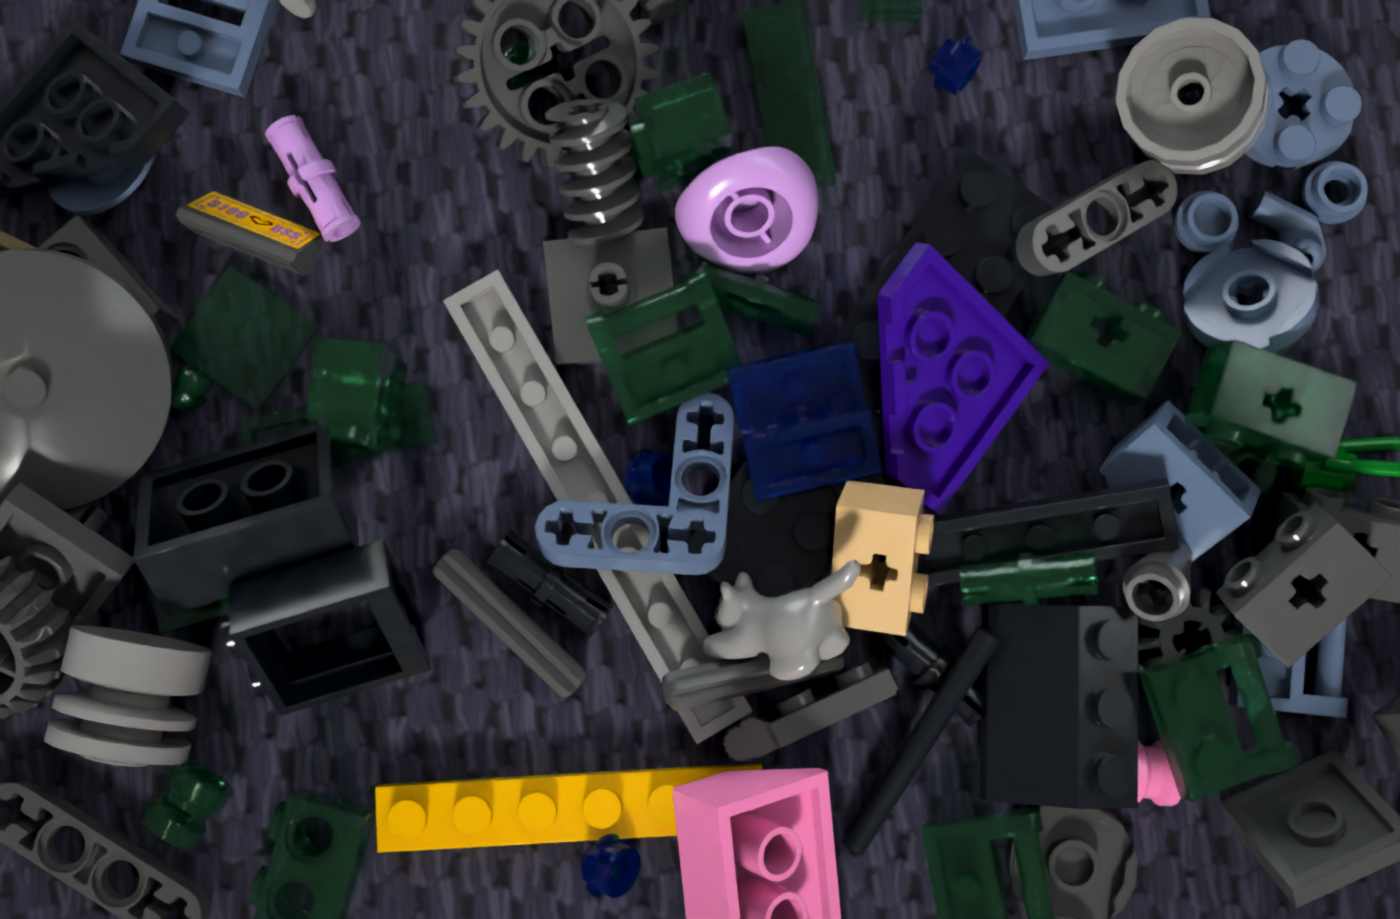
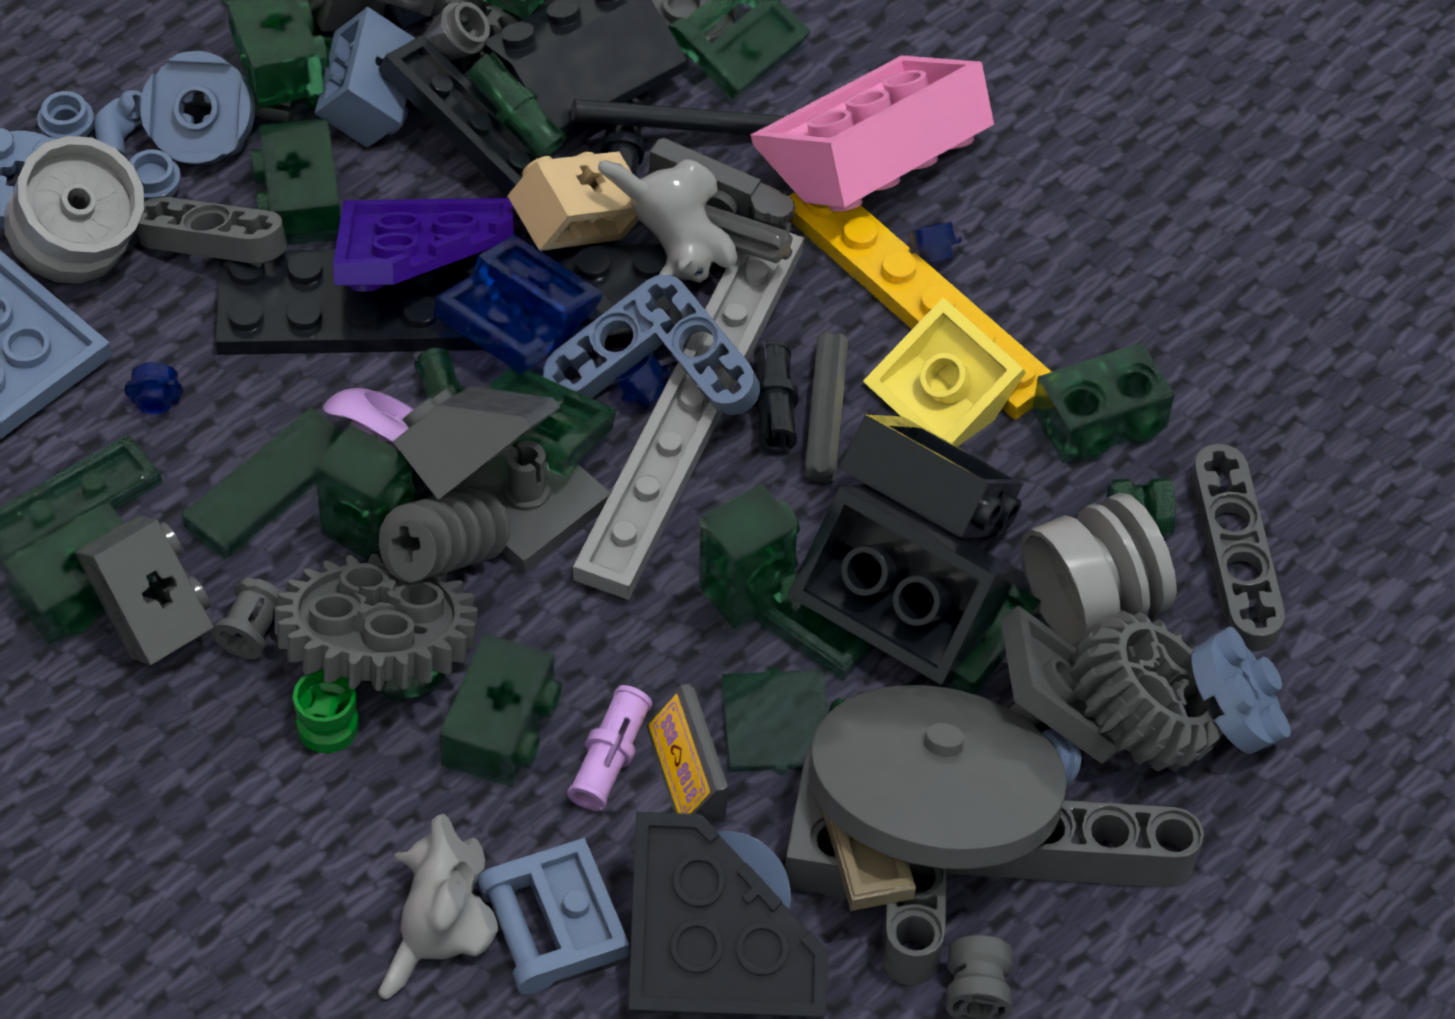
camera: 130 degrees left, 30 degrees down
none -> dark grey slope [393,386,561,500]
none -> clear green brick [439,634,562,787]
none -> light yellow slope [863,297,1026,447]

